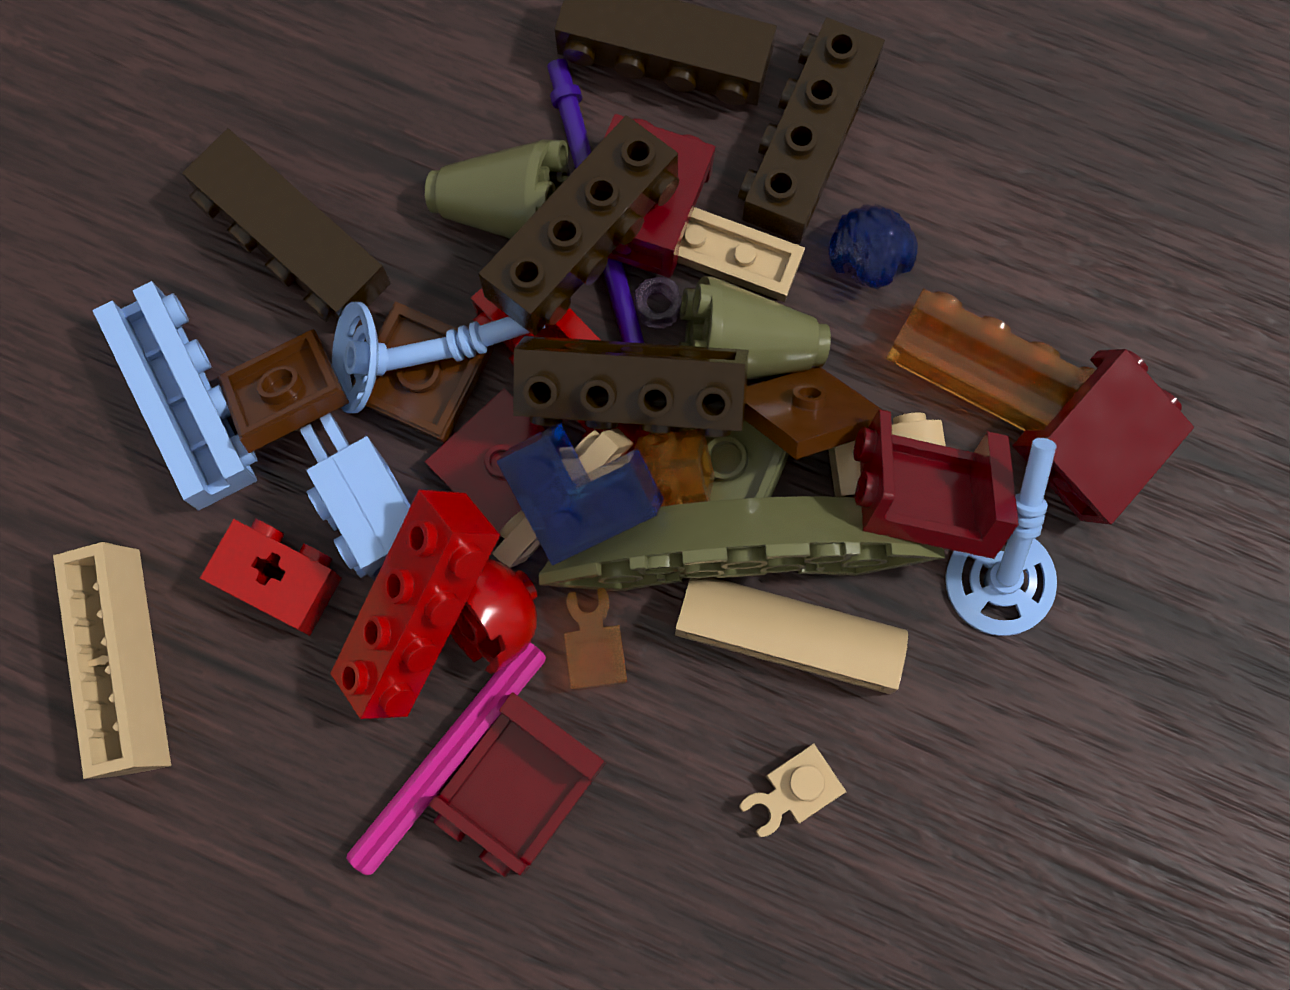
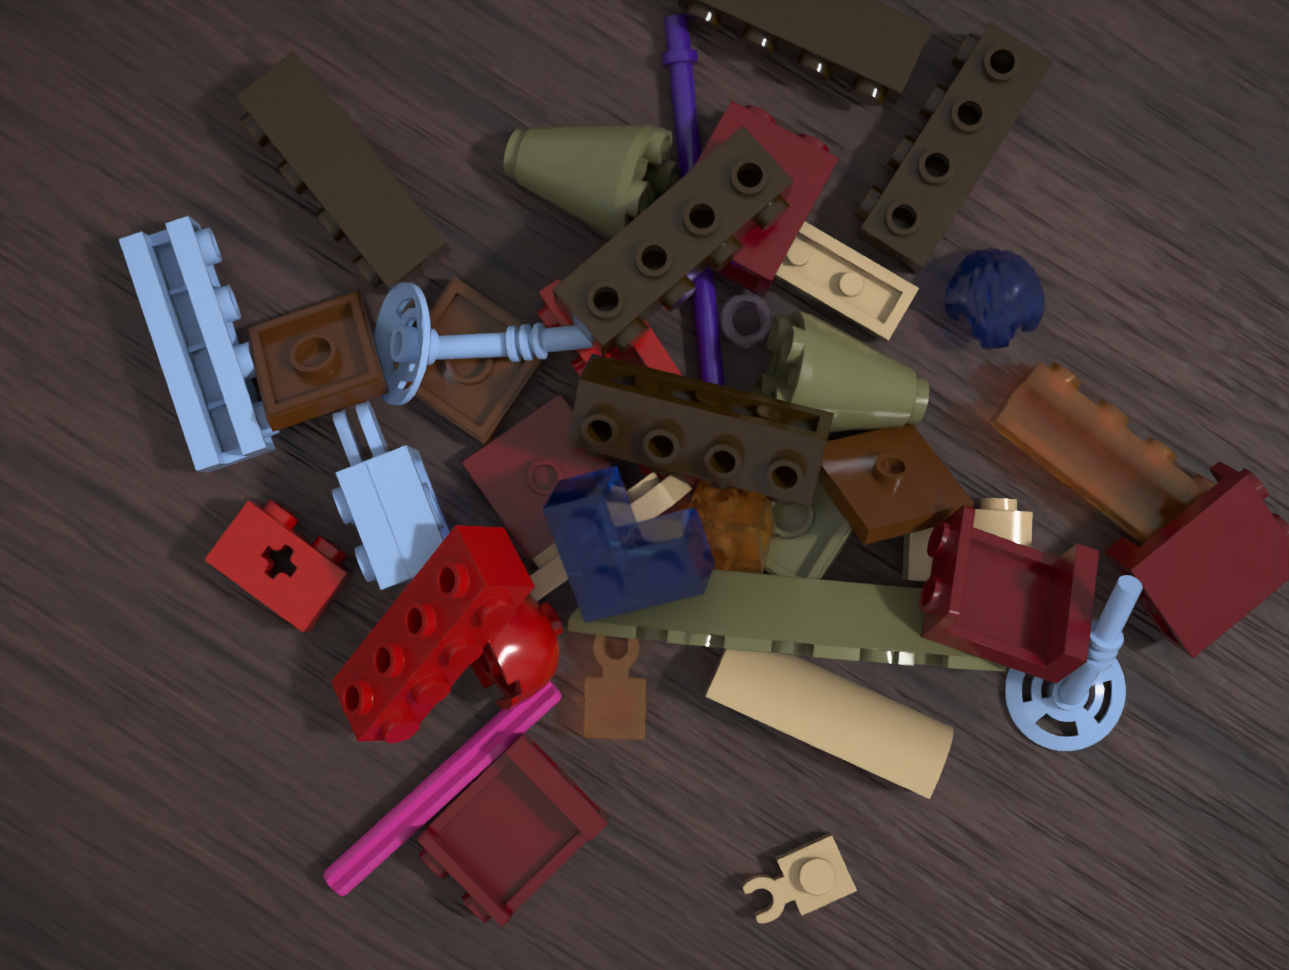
camera: 10 degrees right, 10 degrees up
tan brick [53,542,171,779] -> none

